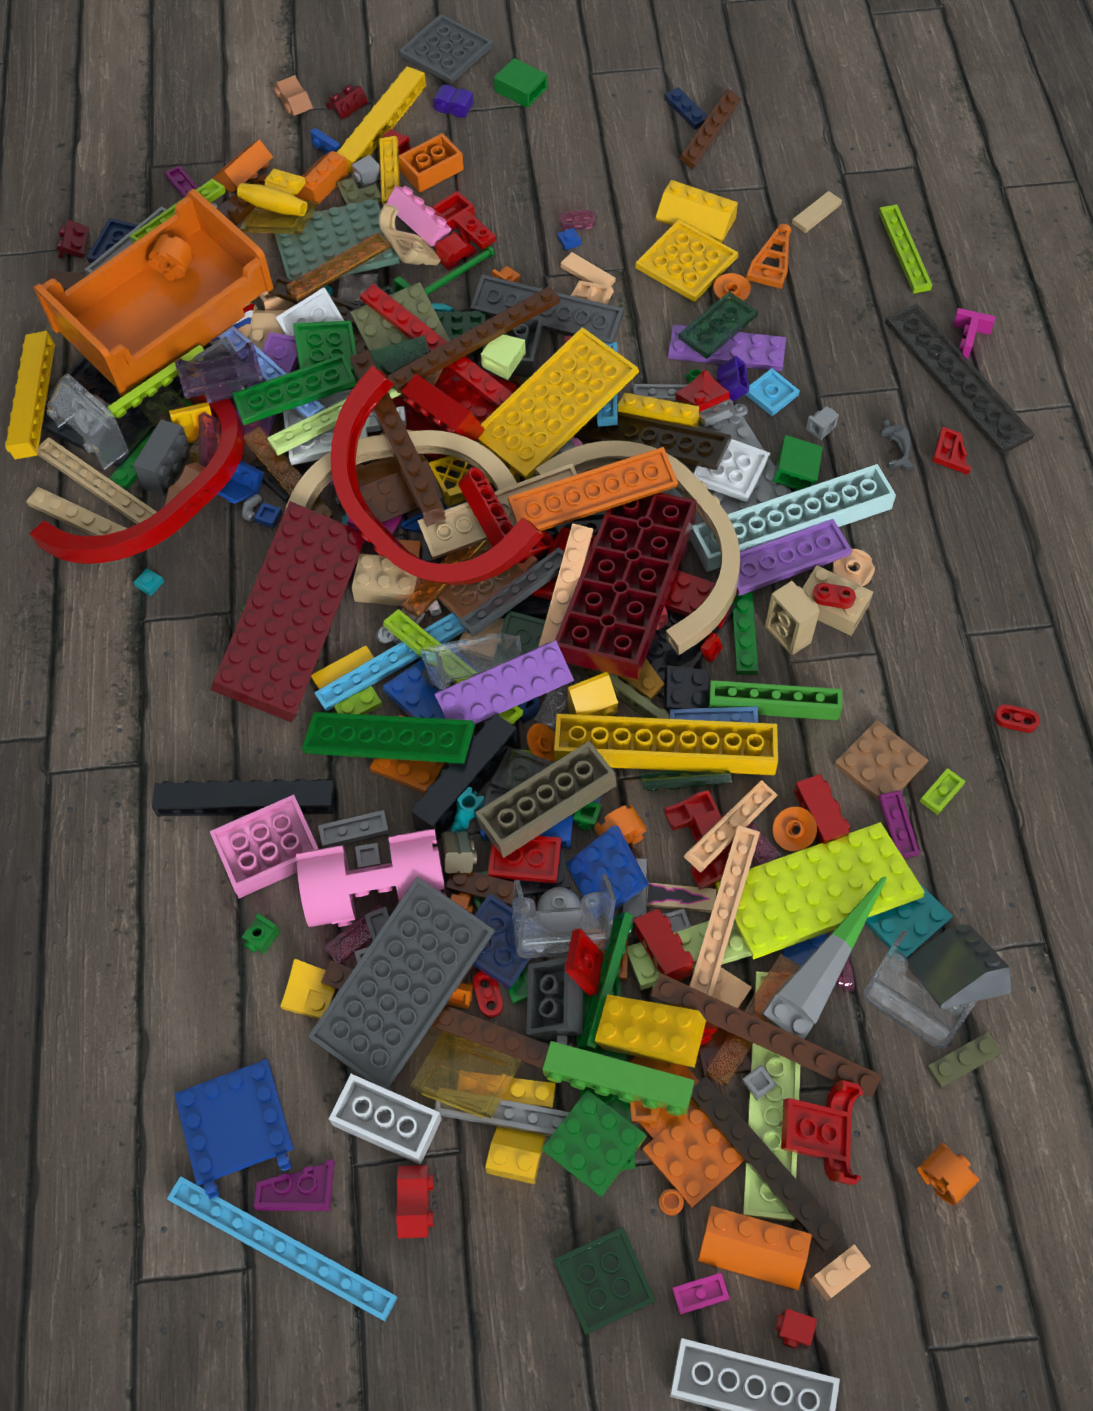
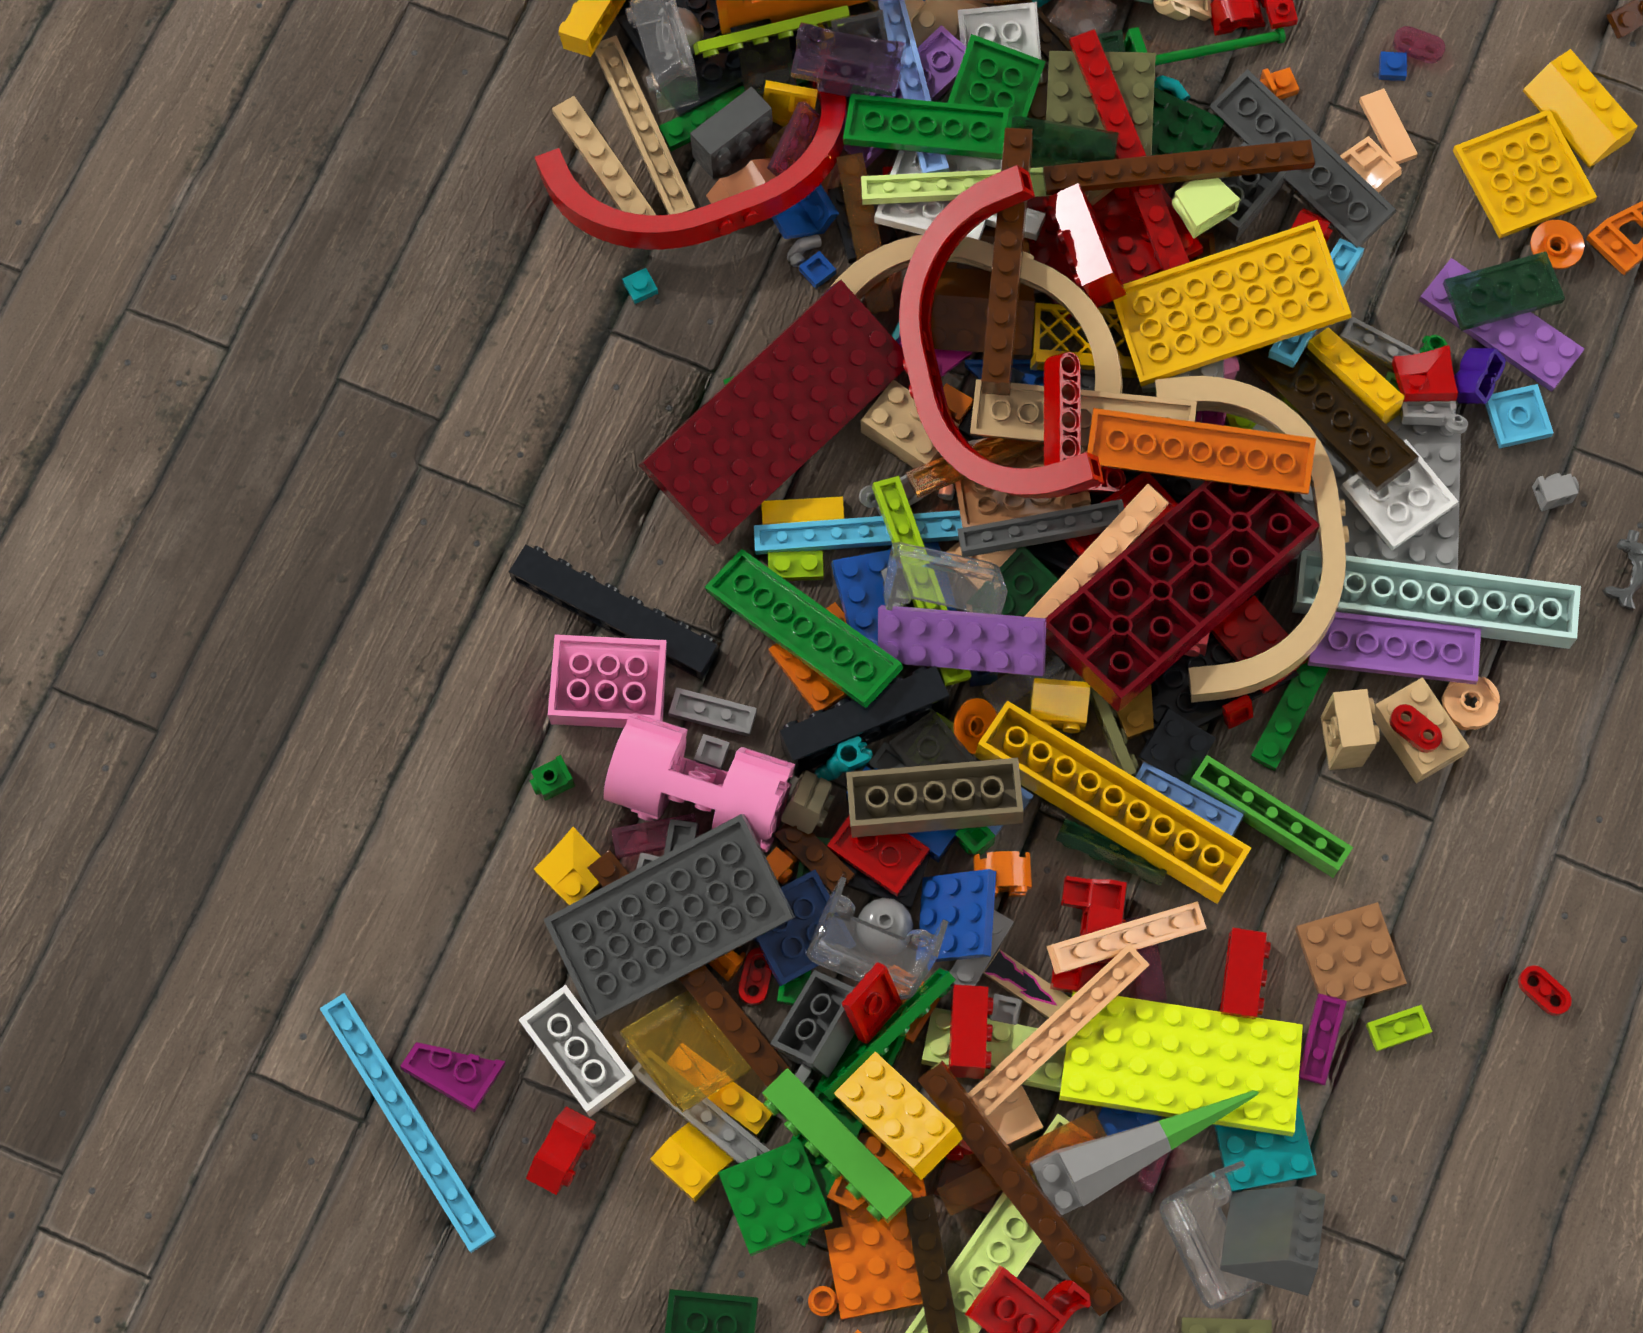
camera: 30 degrees right, 10 degrees up
blue plate [174,1059,294,1199] -> none
light grey tile [742,1065,777,1100] -> none
green brick [772,435,823,490] -> none
orange dish [773,807,817,852] -> none

